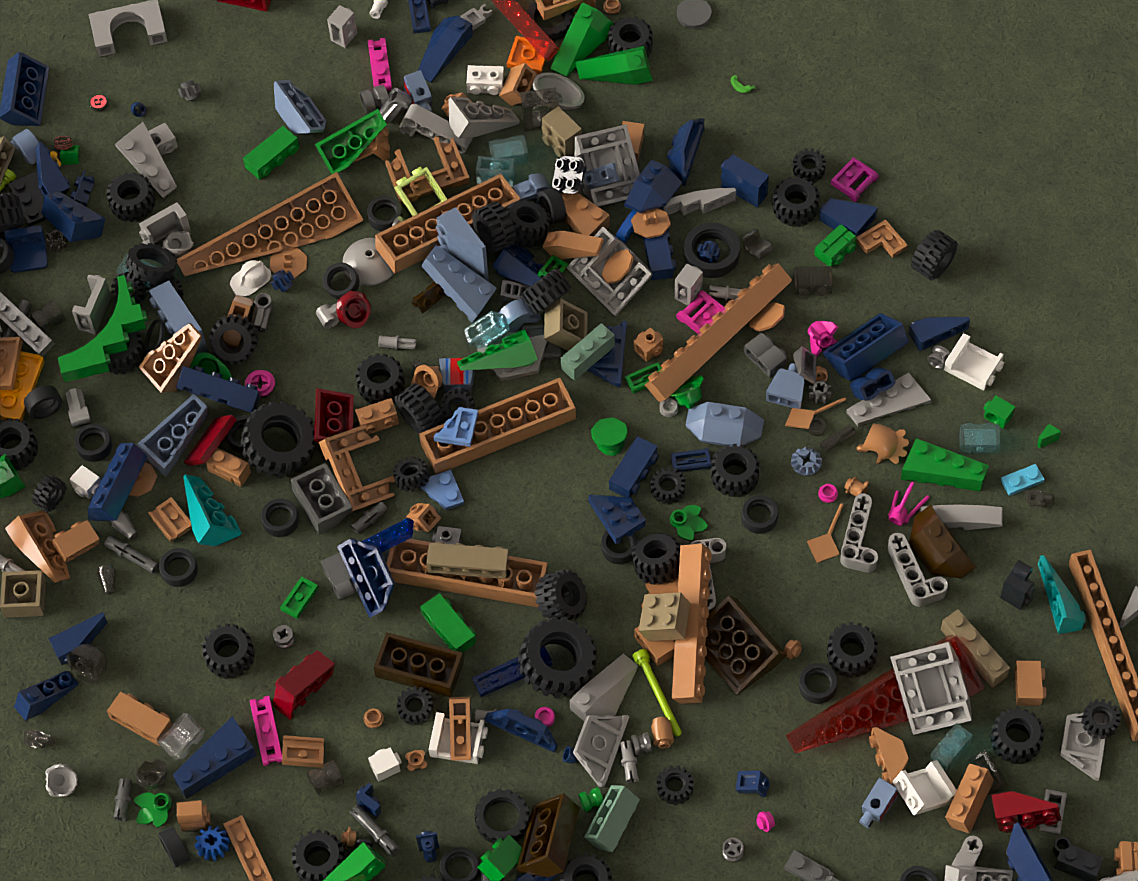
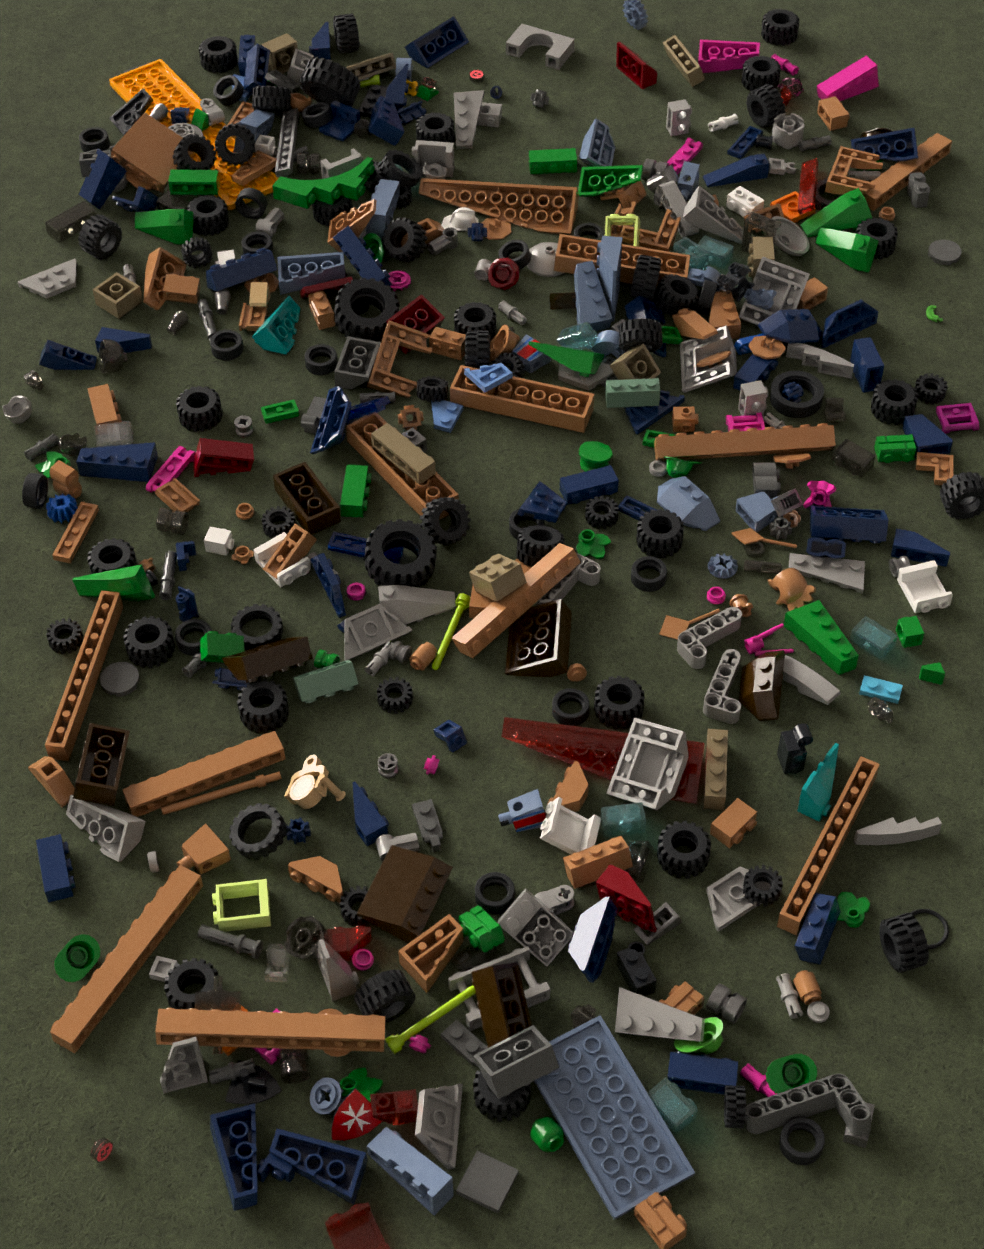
camera: 40 degrees right, 10 degrees down
none -> tan slope [249,282,270,306]

